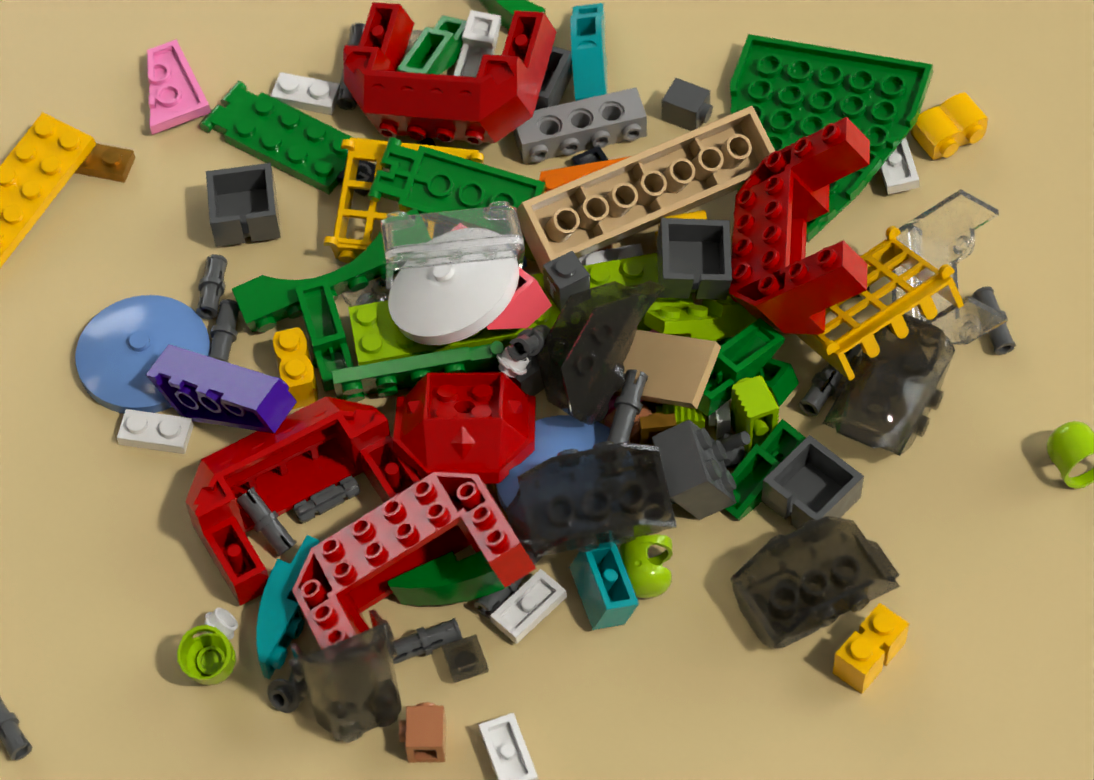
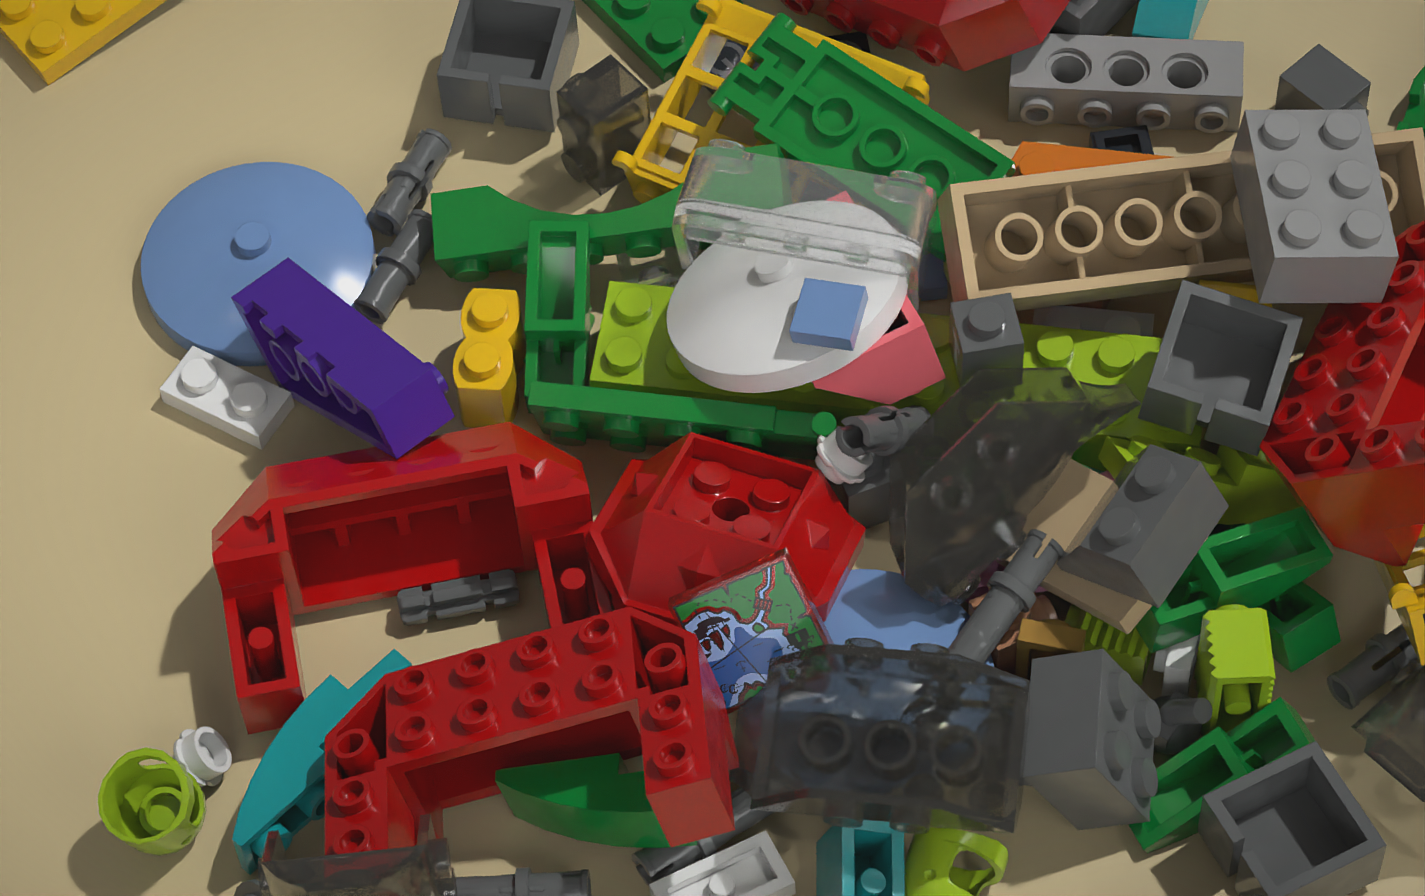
camera: 20 degrees right, 0 degrees up
dark grey pin [237,487,297,556] -> none
none -> clear smoke brick [556,54,651,196]
none -> tile [667,547,841,714]
none -> medium blue tile [789,278,868,351]
none -> dark grey slope [1057,444,1229,608]
none -> light grey brick [1230,109,1399,304]

